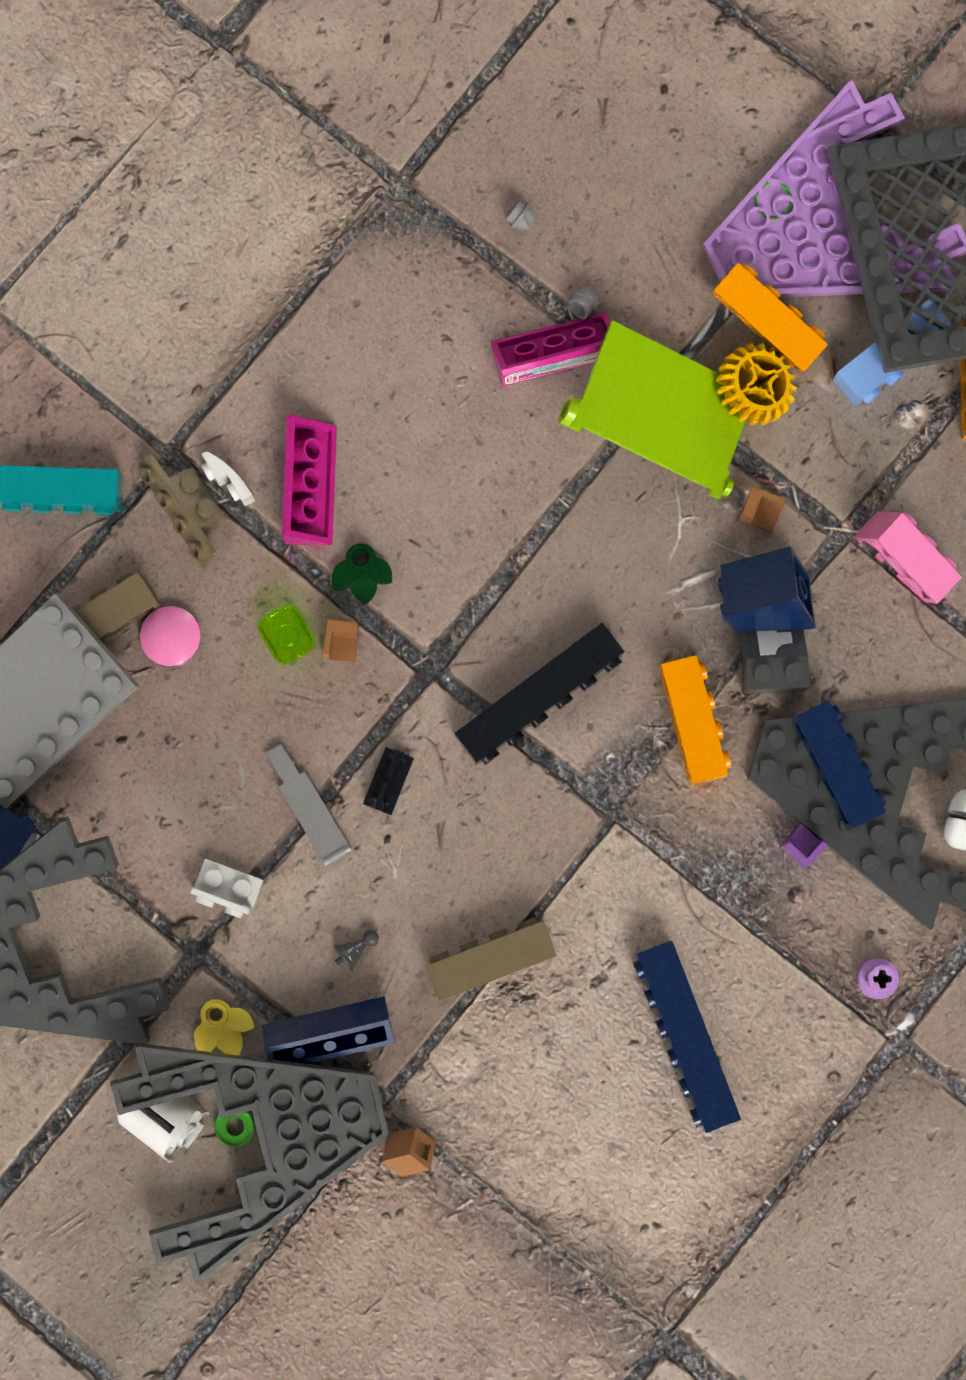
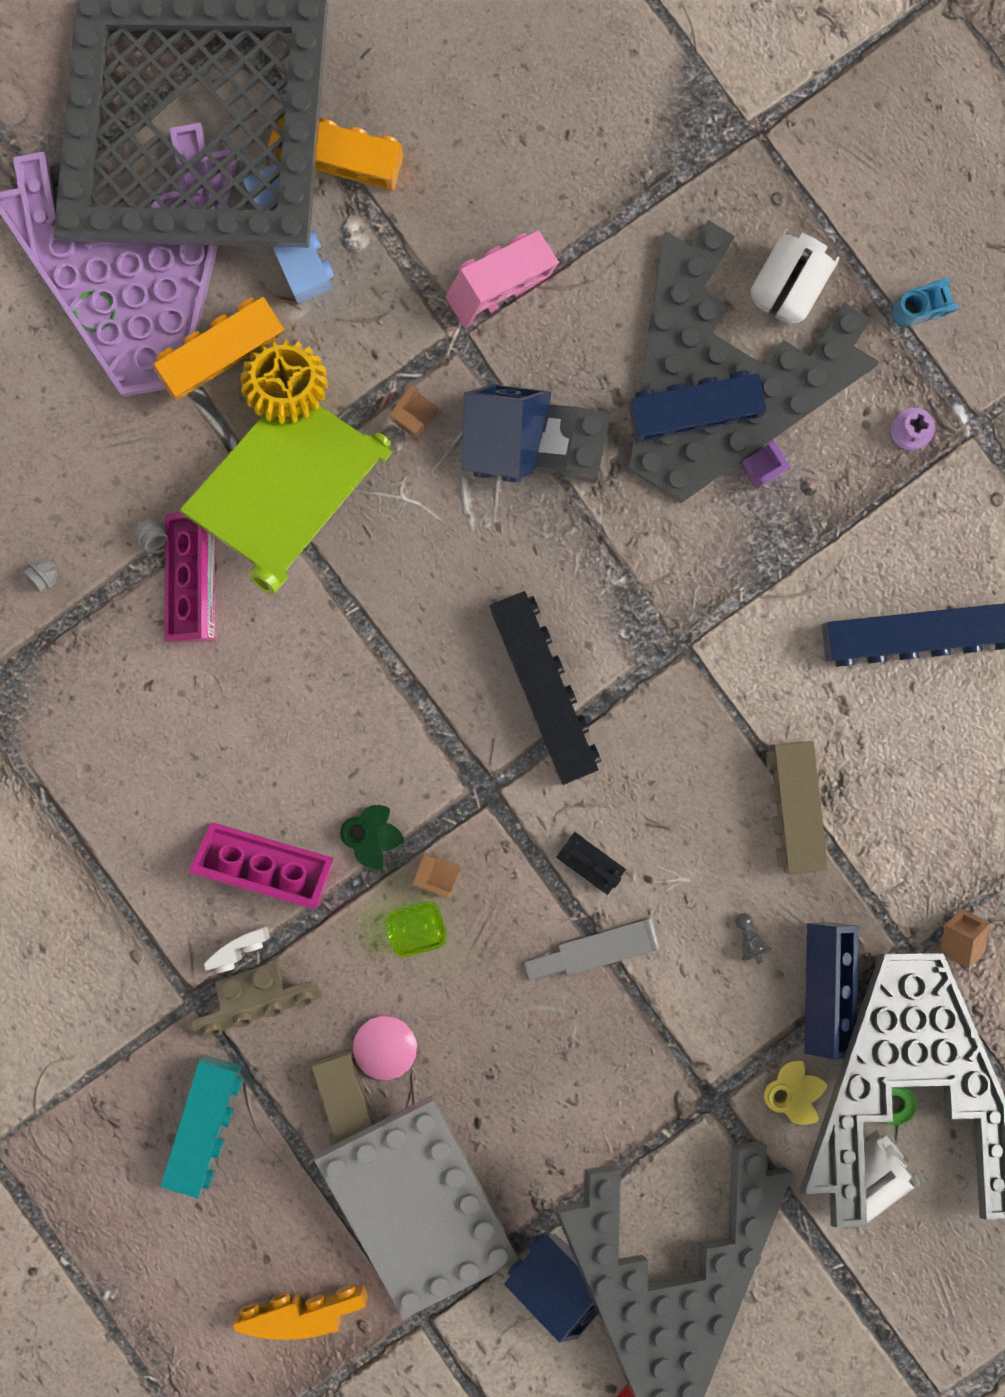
camera: 75 degrees left, 5 degrees up
white bracket [190,859,264,919] -> none
light orange brick [659,655,731,786] -> none

